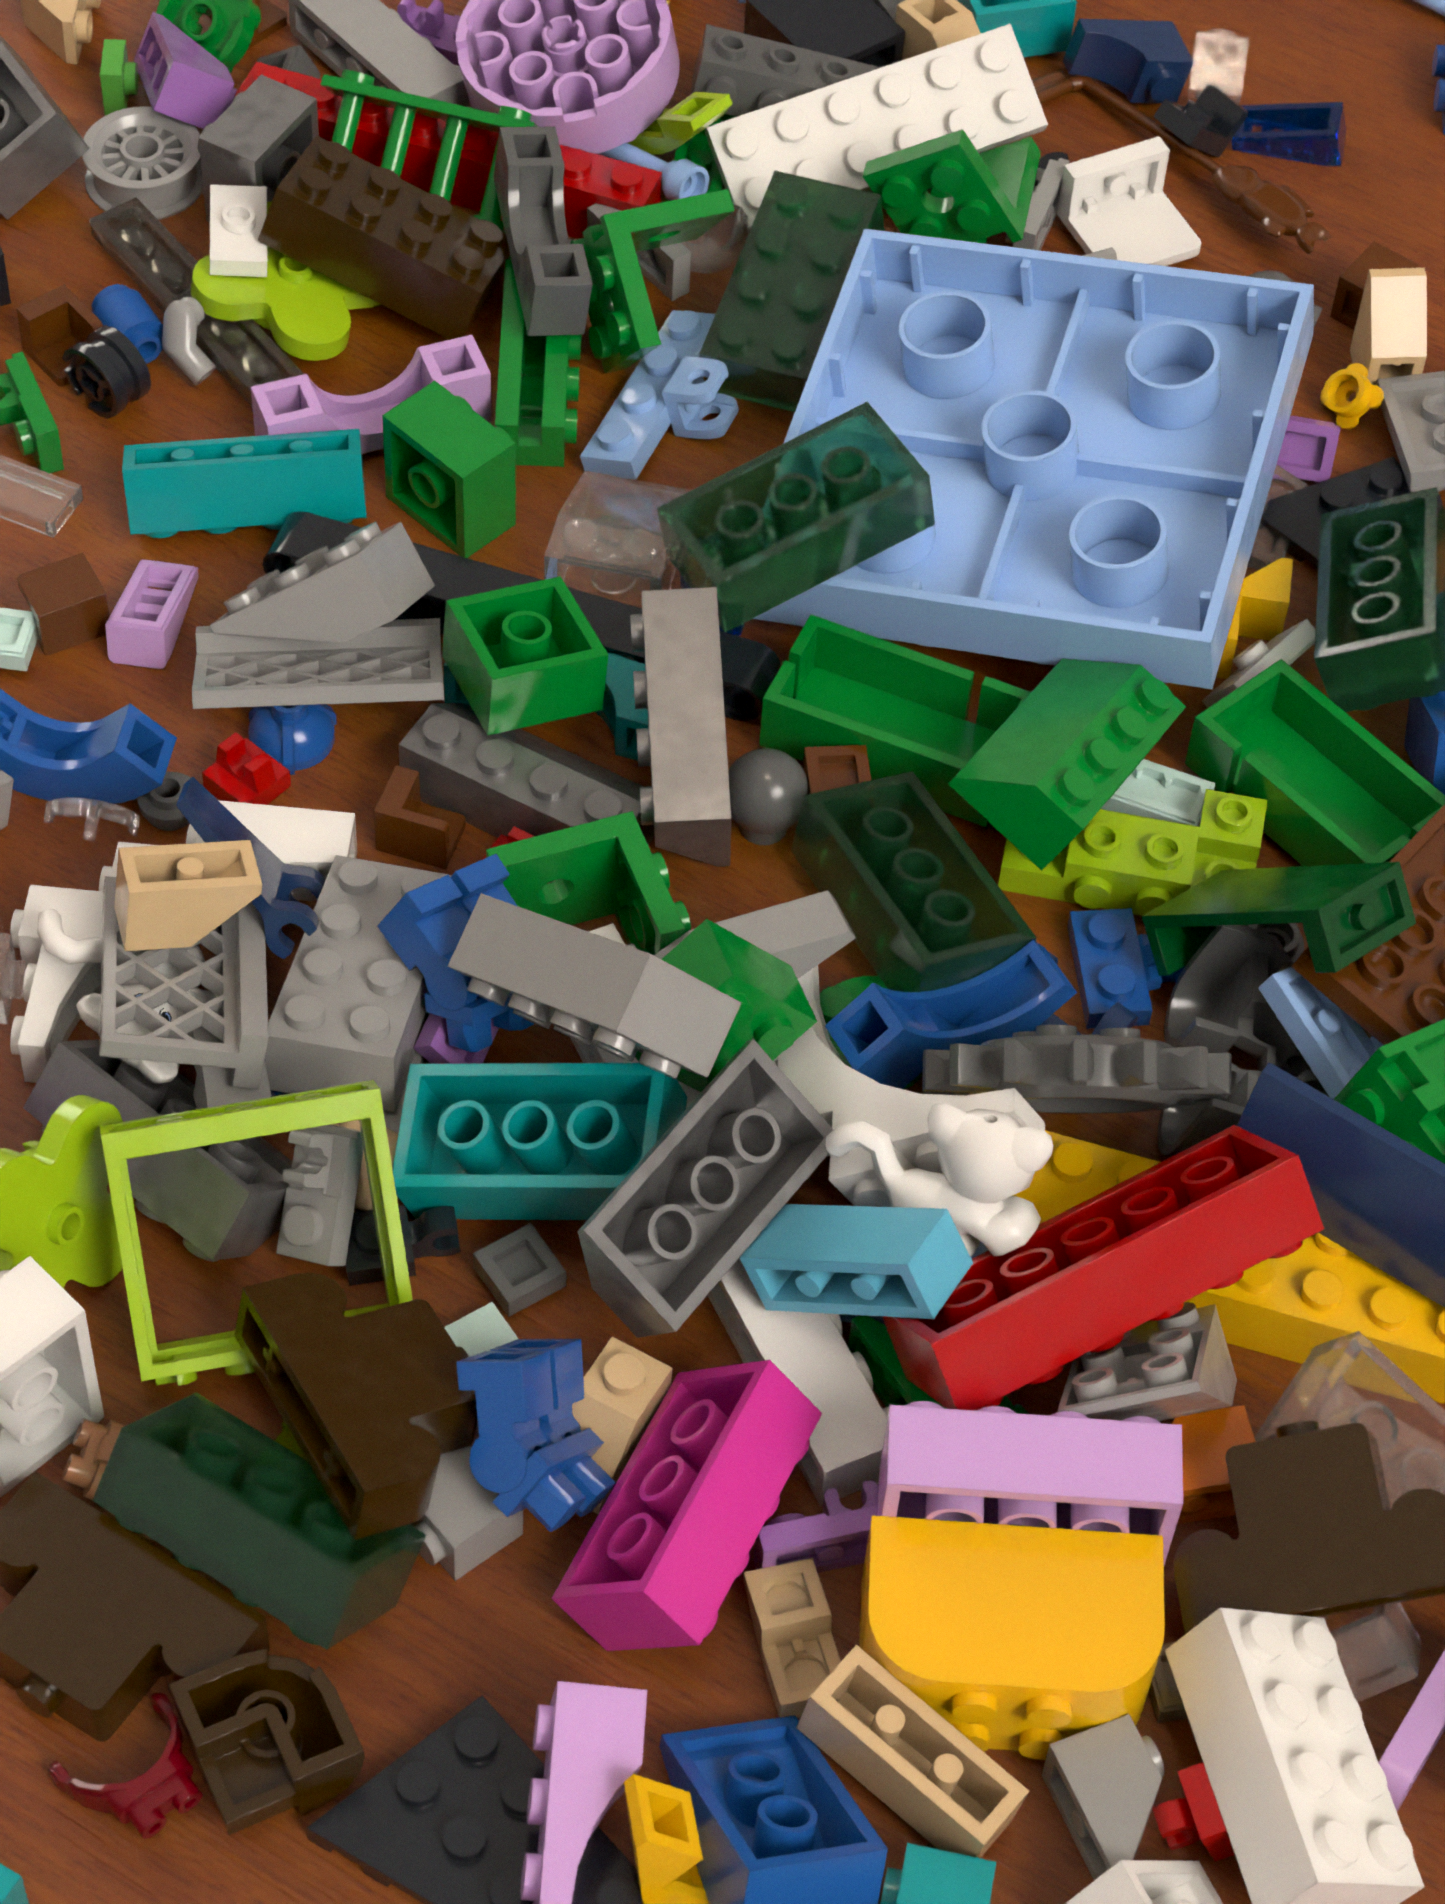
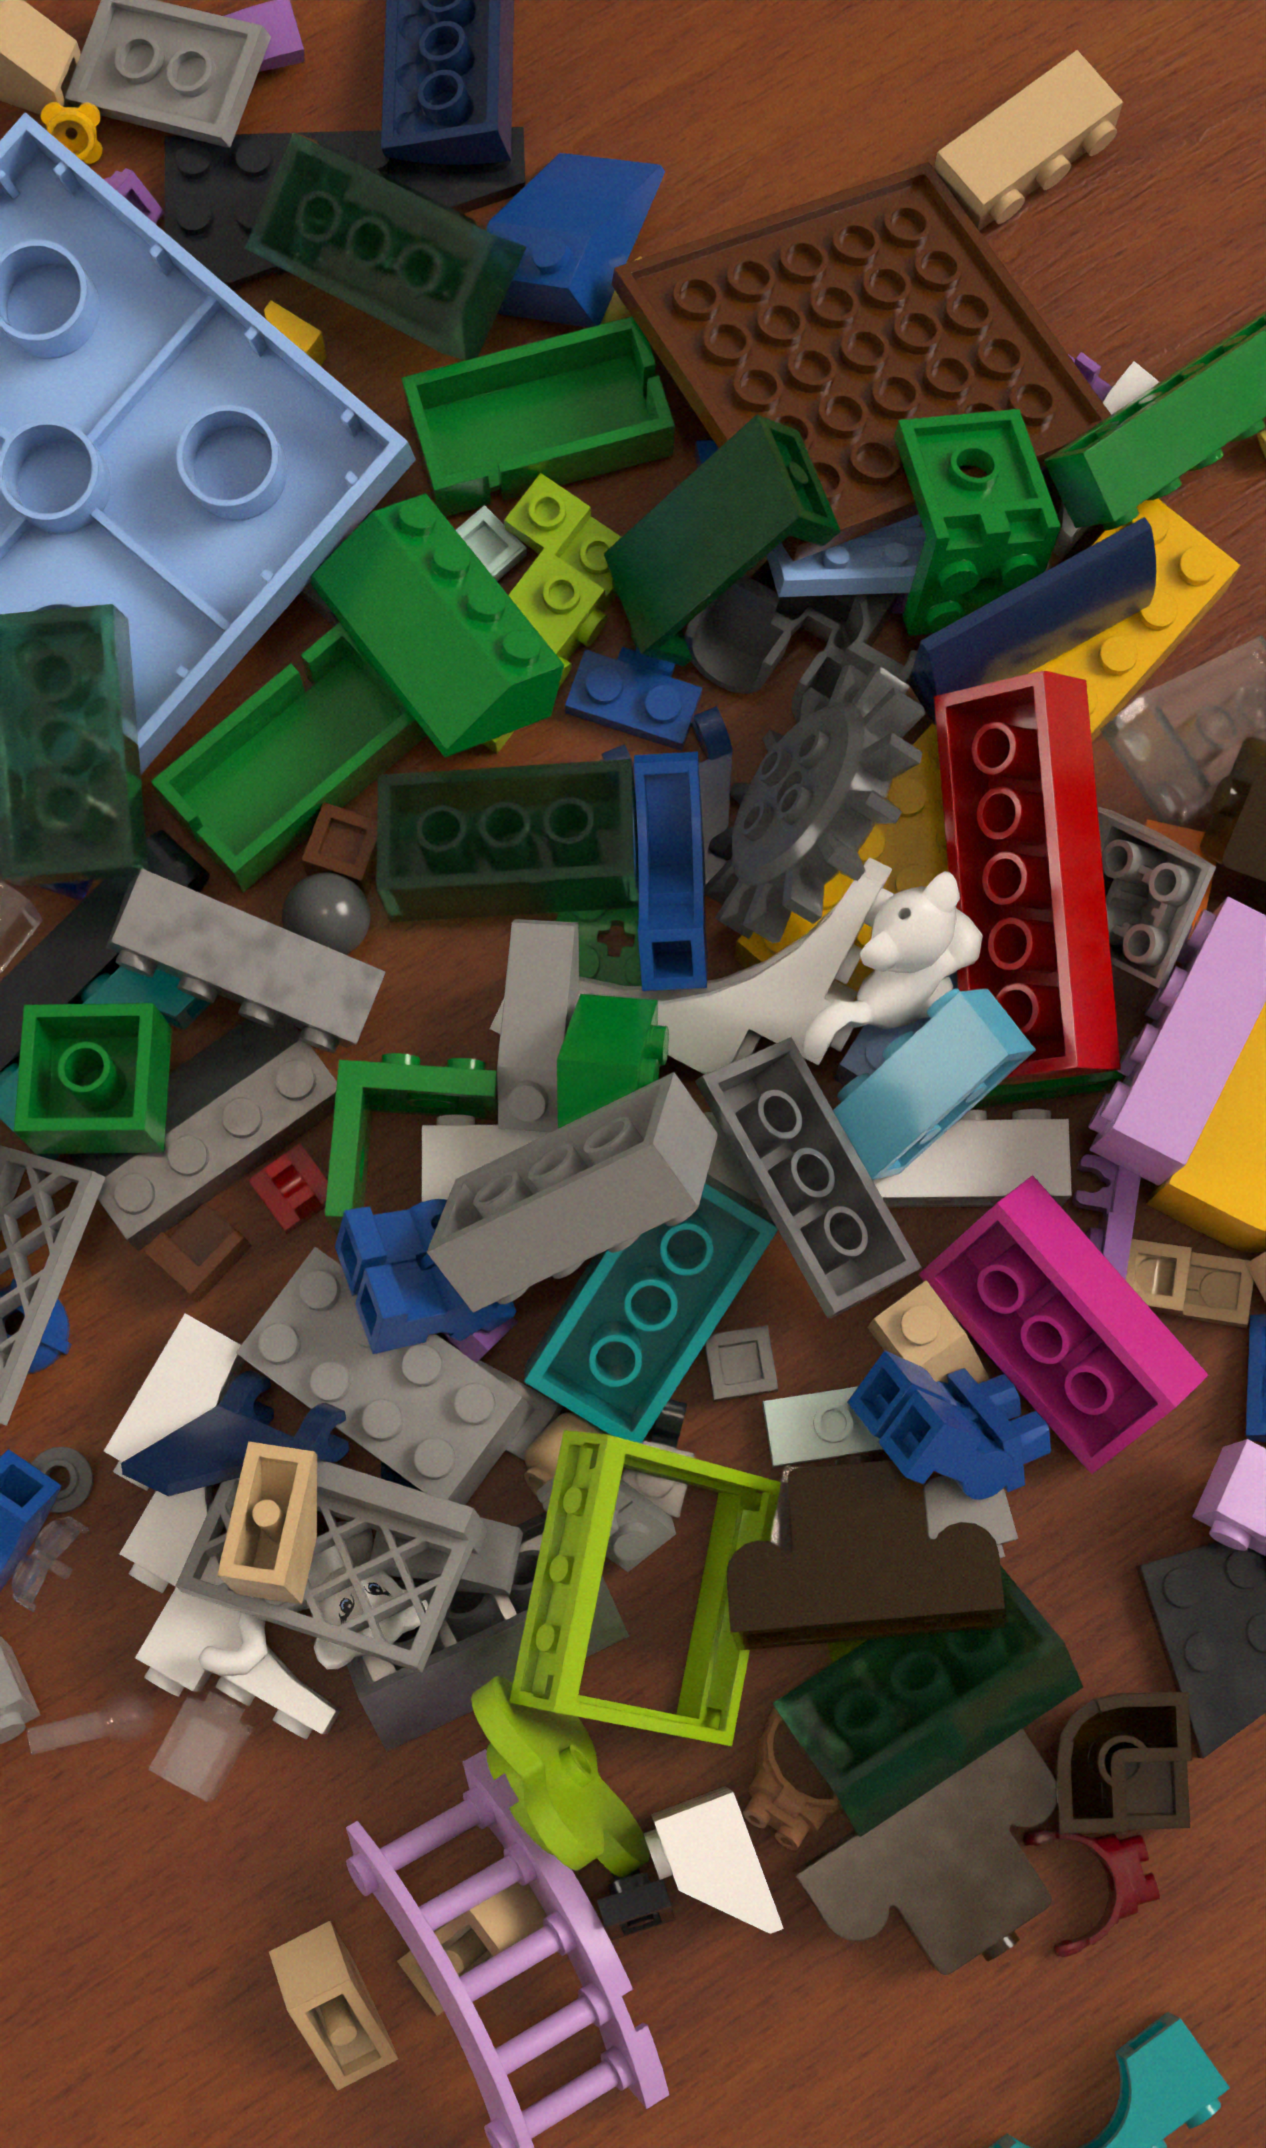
camera: 65 degrees left, 25 degrees up
red tile [202,732,291,805] -> none
white plate [1202,619,1319,708] -> none

